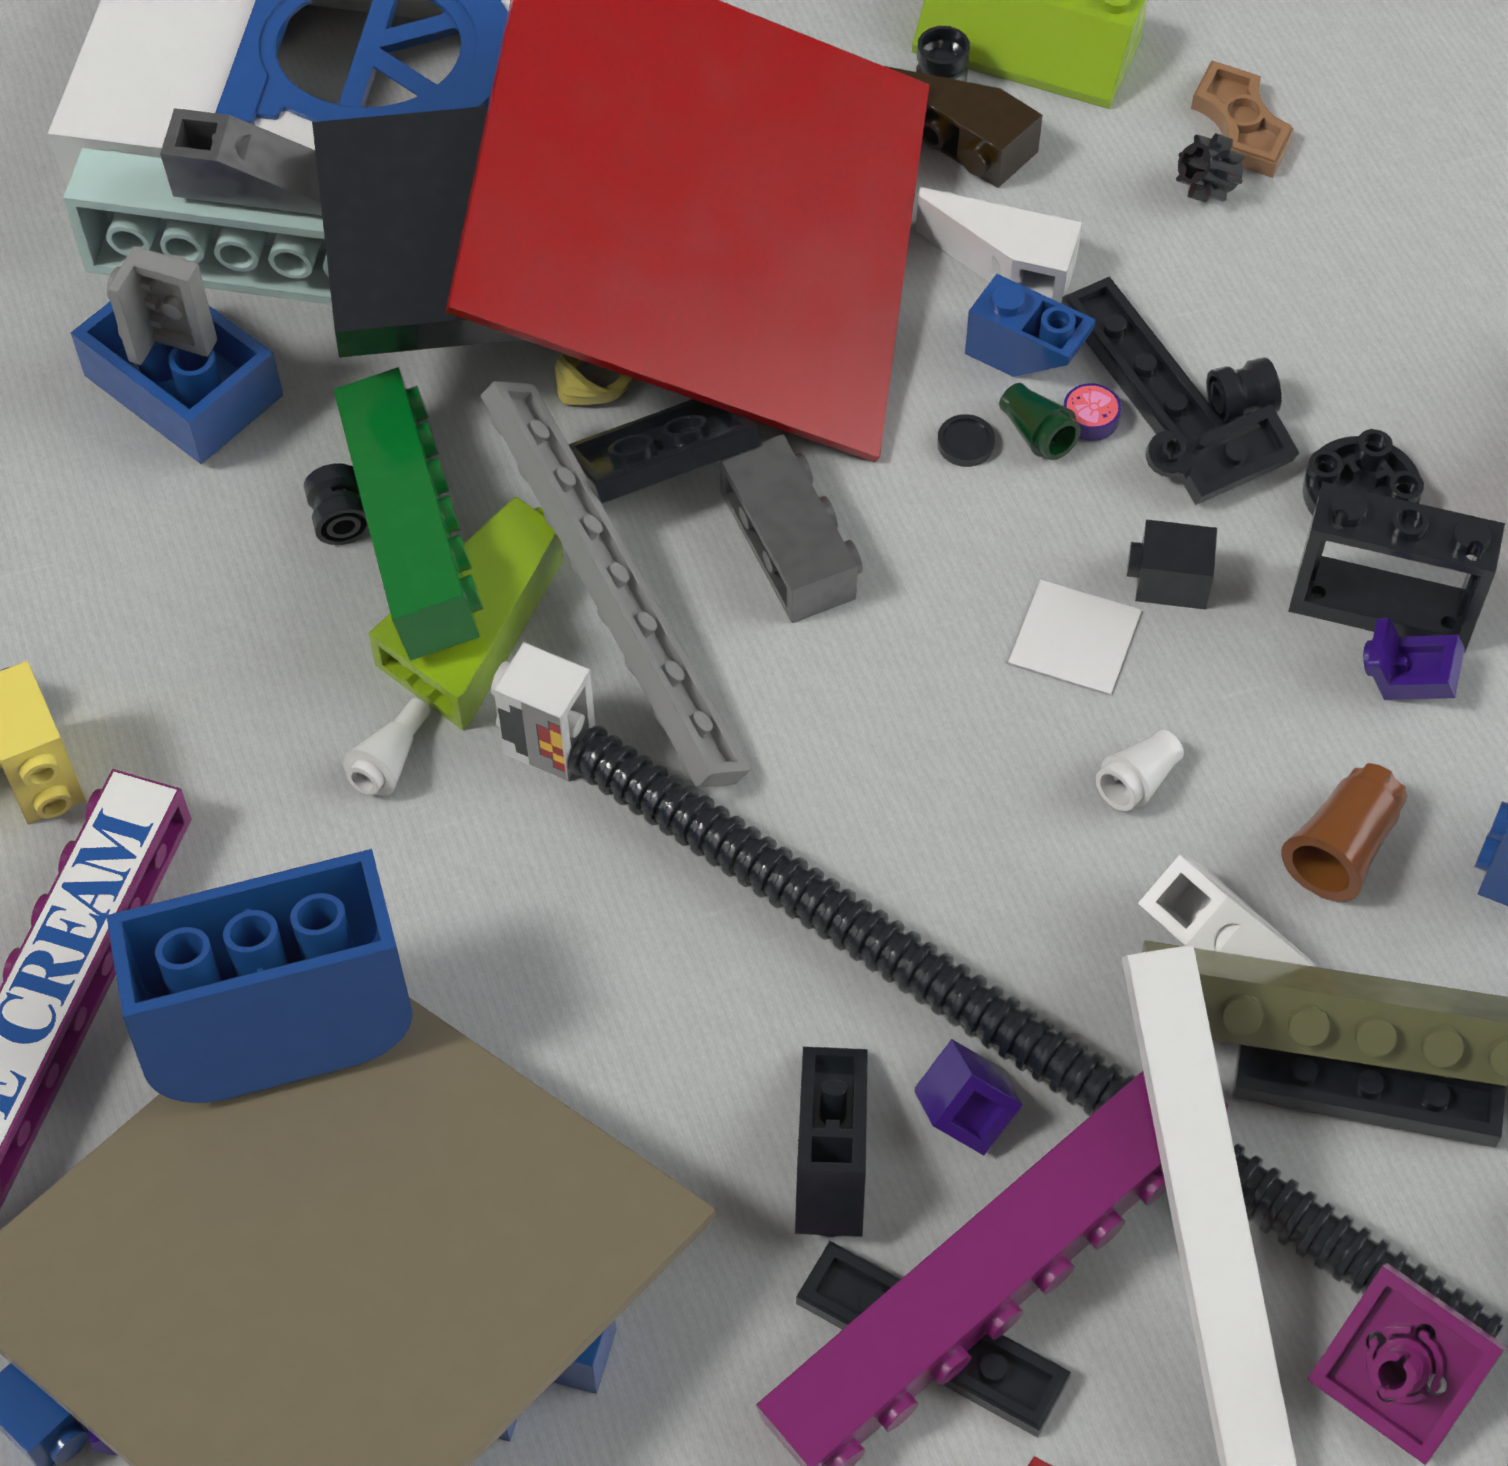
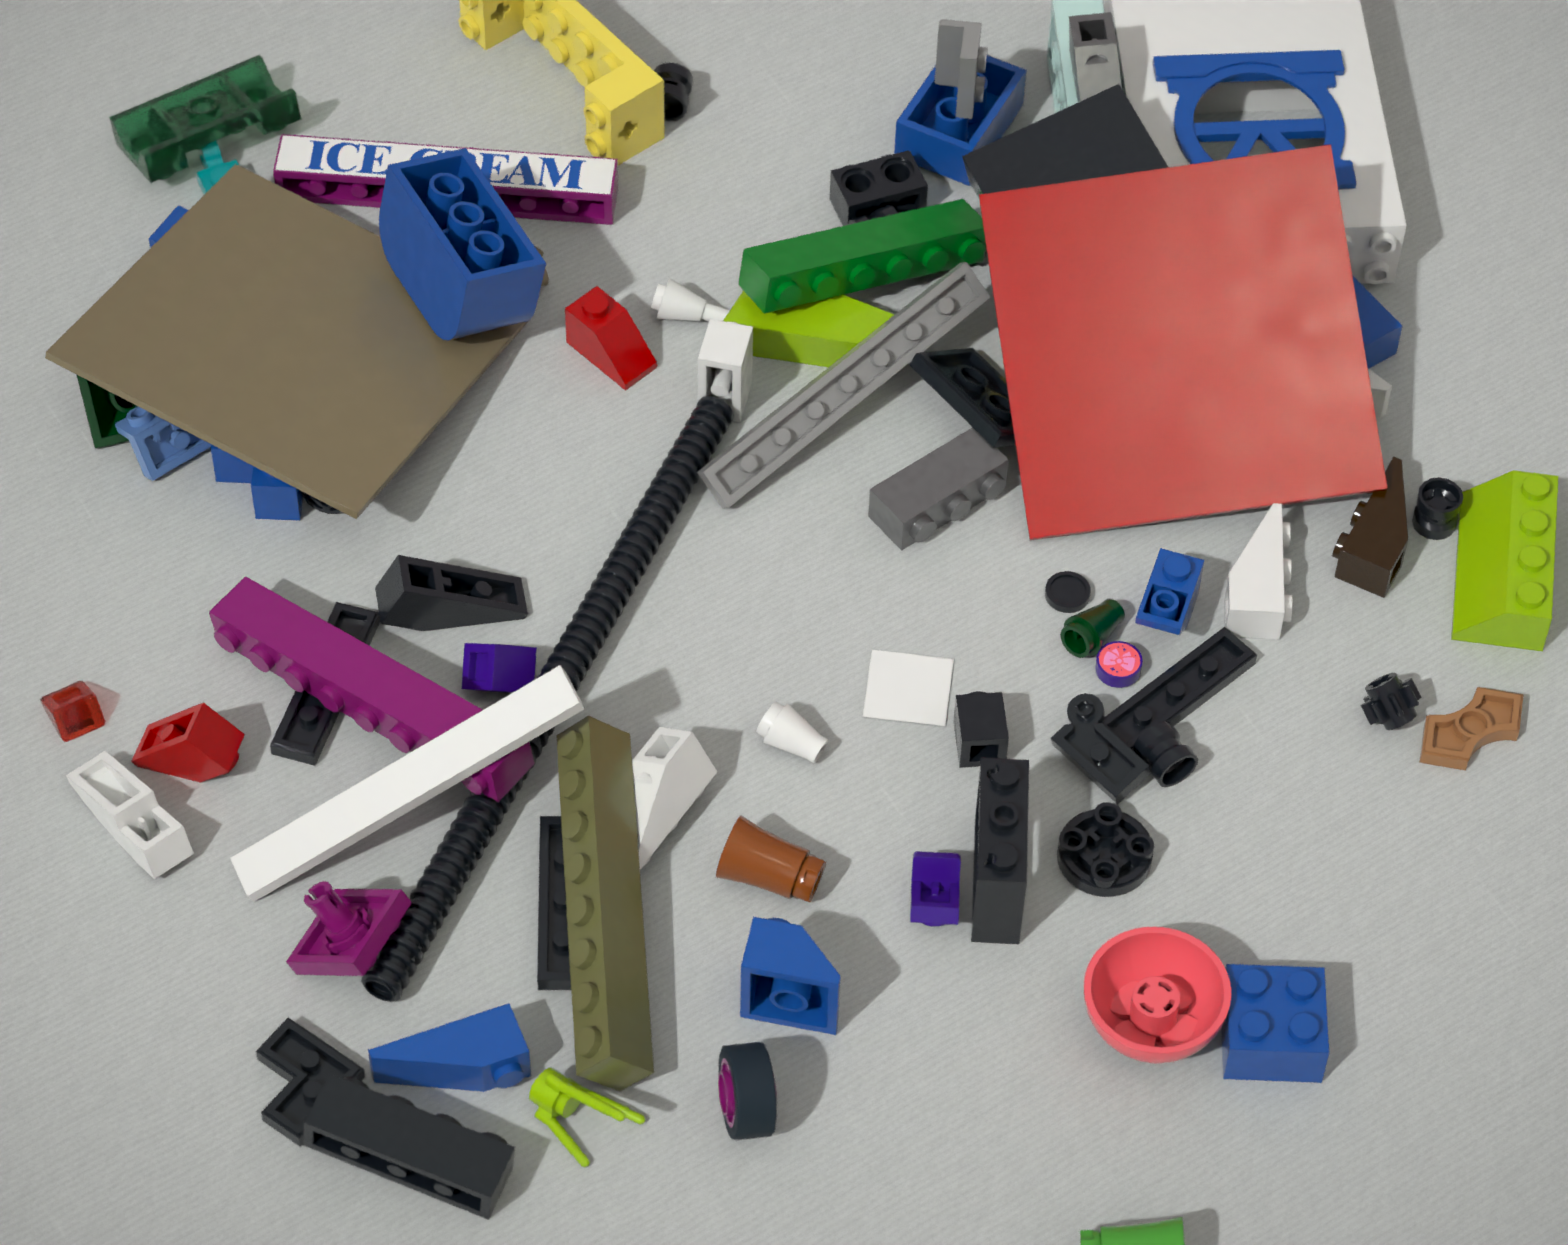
camera: 75 degrees right, 5 degrees down
none -> red slope [565,286,657,391]
none -> black brick [829,150,928,226]

